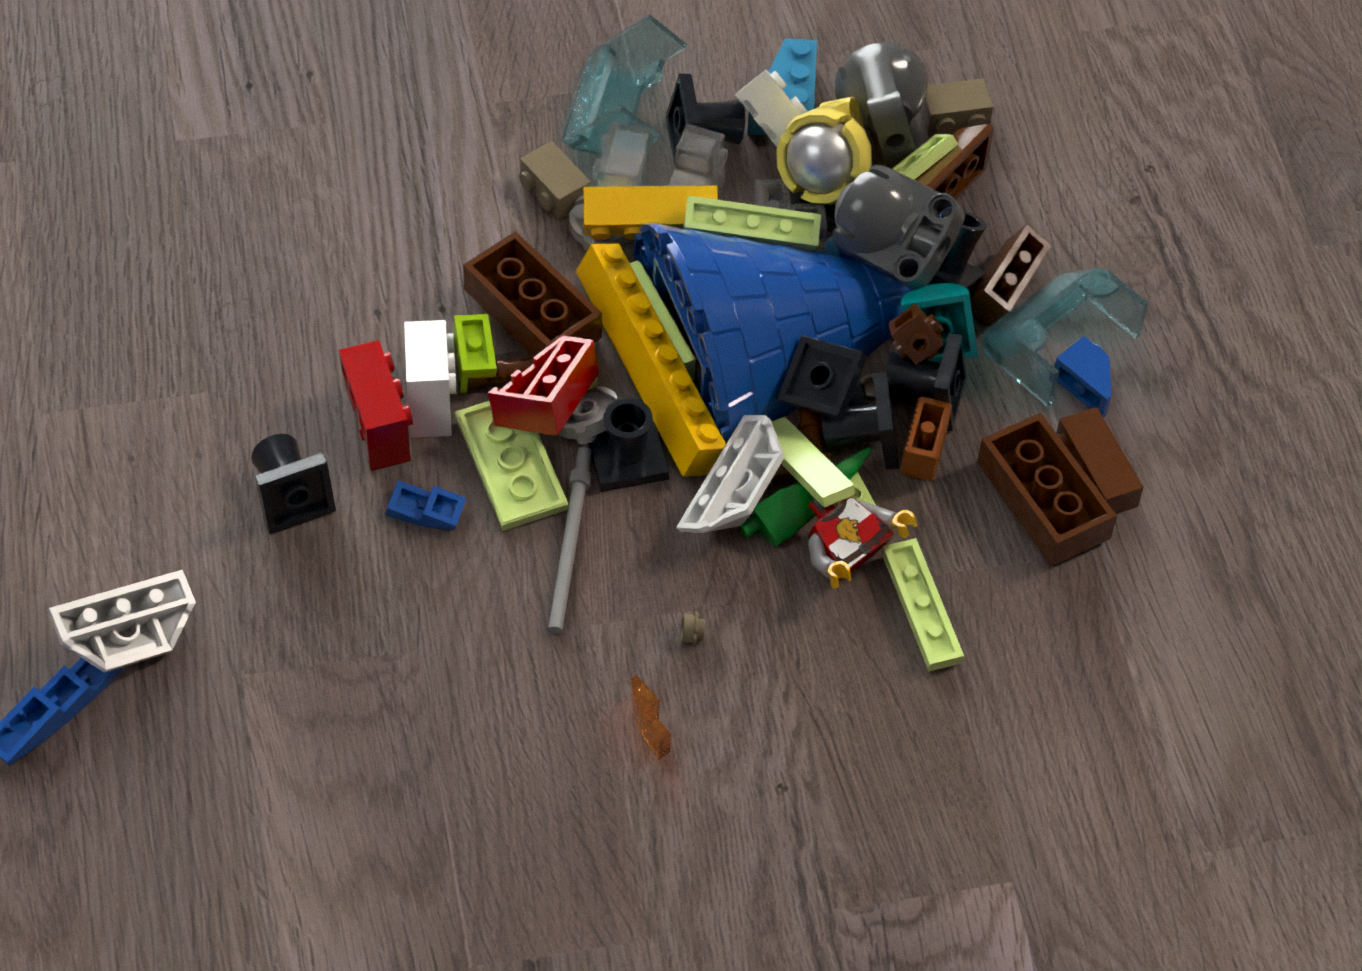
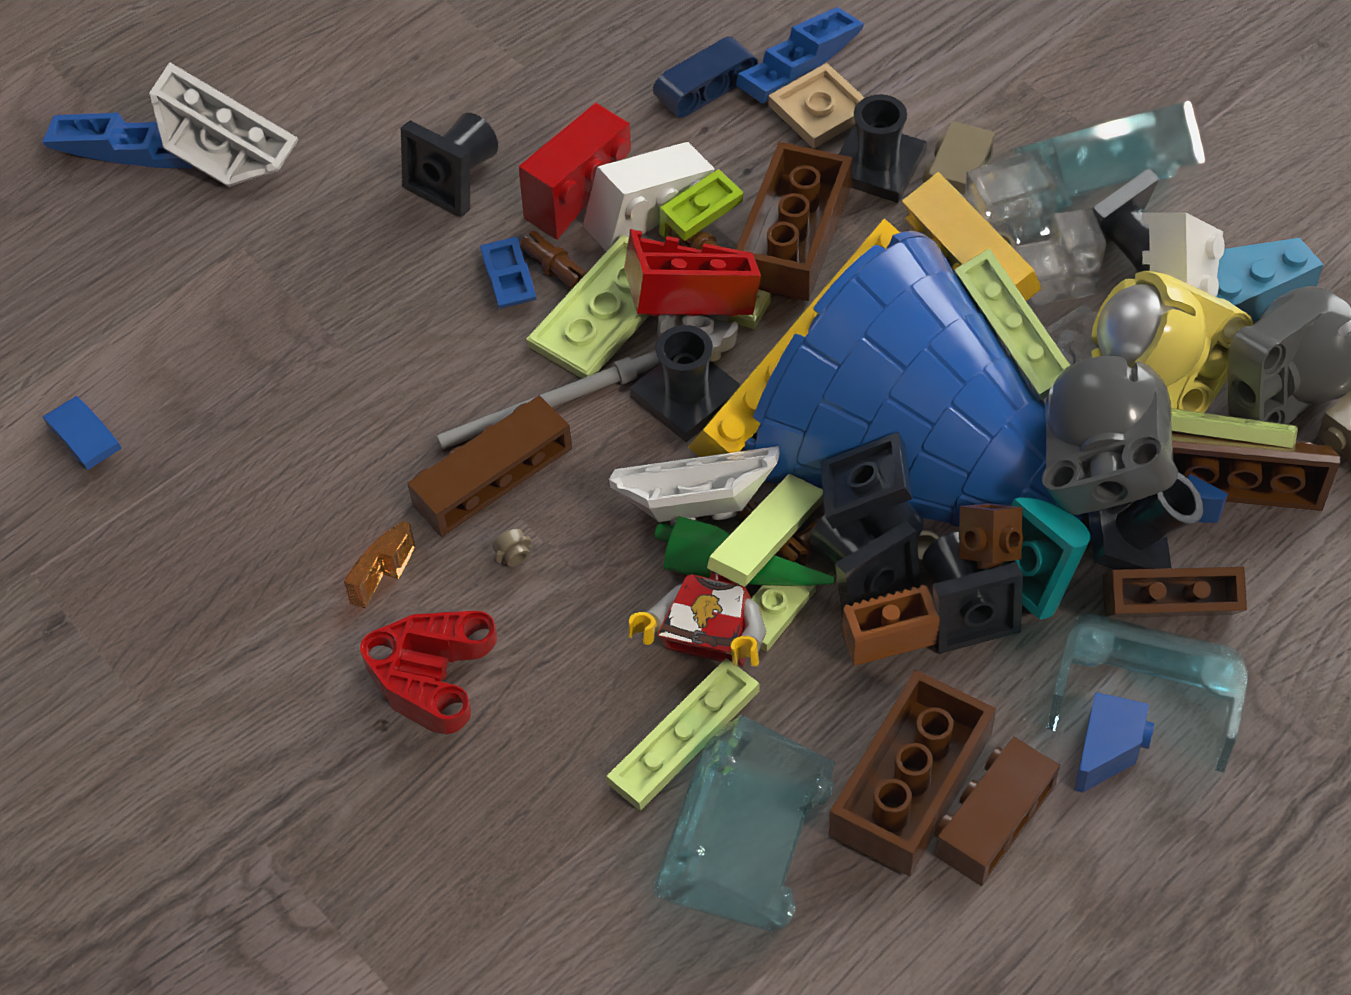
camera: 65 degrees right, 0 degrees up
none -> blue slope [43,396,122,470]
none -> red connector [360,611,498,735]
none -> reddish brown brick [407,395,572,537]
none -> reddish brown pin [520,231,588,290]
none -> dark blue beam [653,36,758,118]
none -> clear light blue windscreen [654,715,835,931]
none -> blue slope [736,7,864,103]
none -> tan plate [769,63,865,149]
none -> black plant [839,94,927,203]

